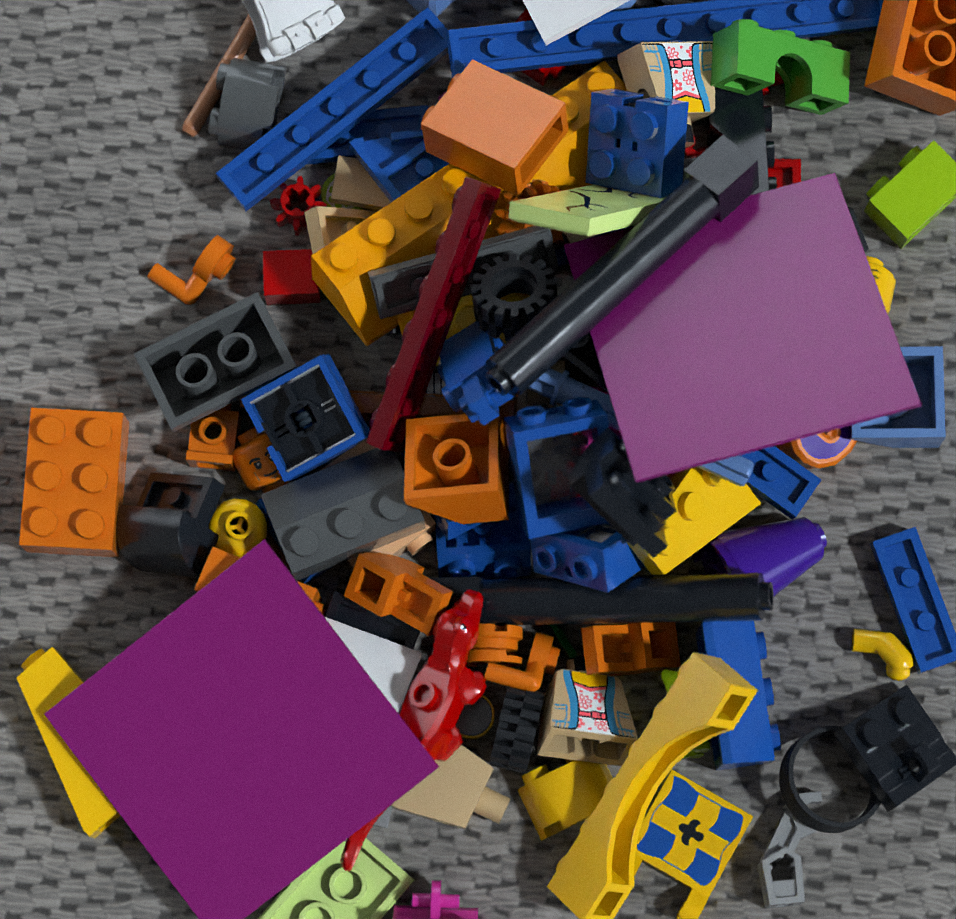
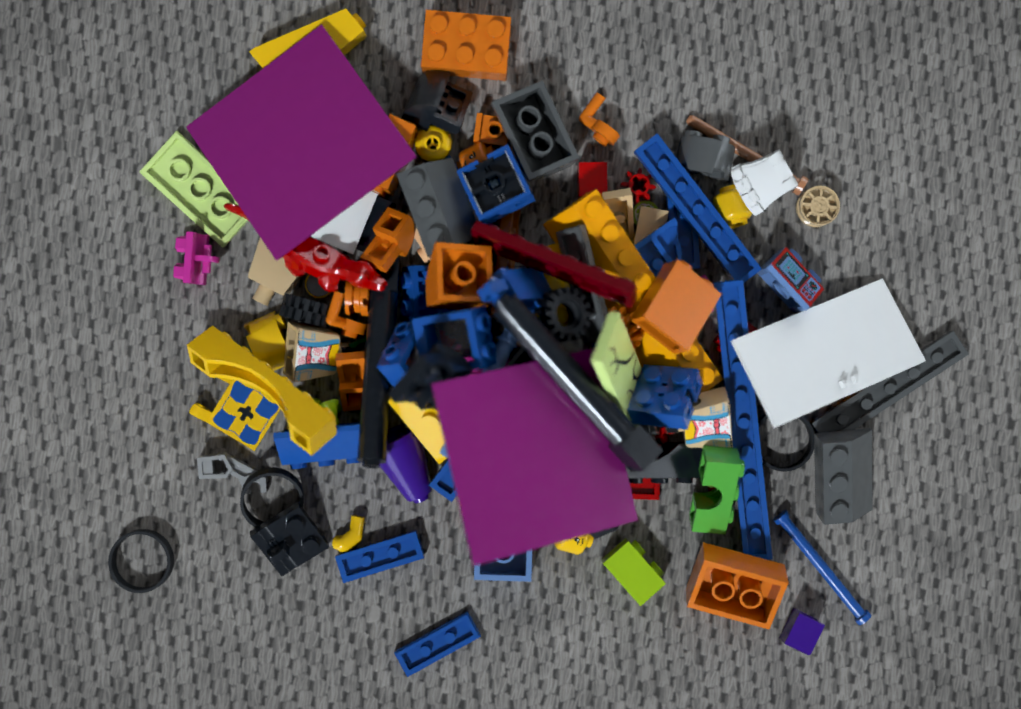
camera: 90 degrees right, 10 degrees up
none -> yellow head [712,185,753,229]

